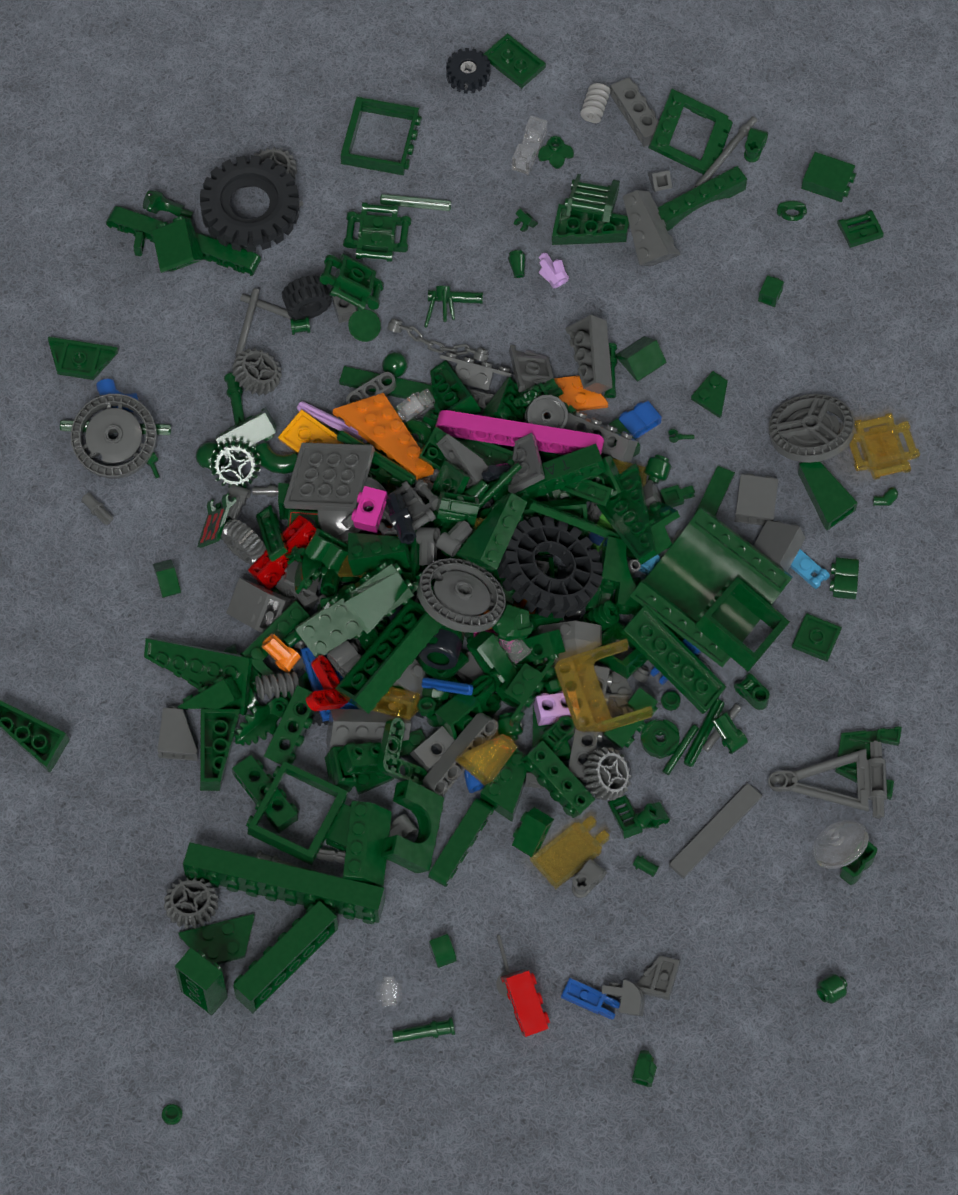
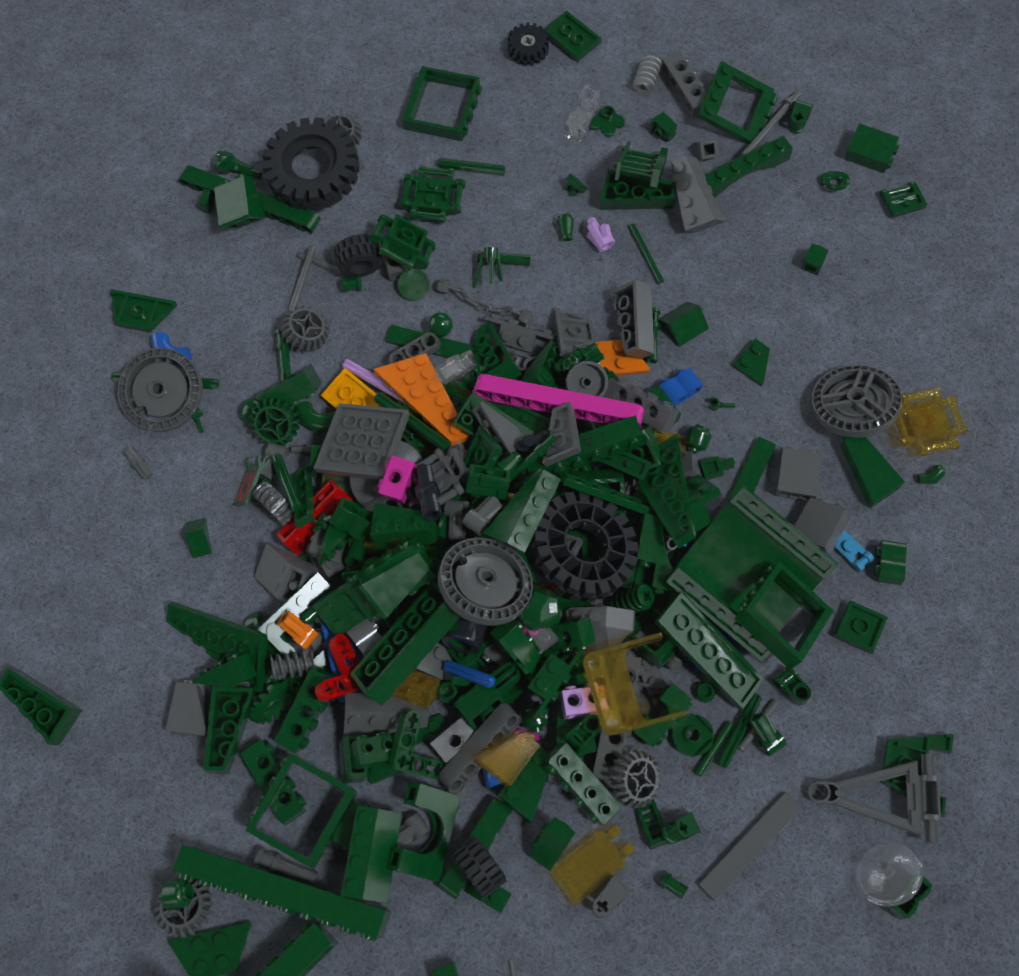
camera: 10 degrees right, 5 degrees up
none -> dark green head [159,879,194,911]
none -> dark green axle [271,453,302,512]
none -> black tyre [453,836,507,898]
none -> dark green slope [464,881,512,913]
none -> dark green bar [629,223,664,284]
none -> dark green brick [649,112,677,142]

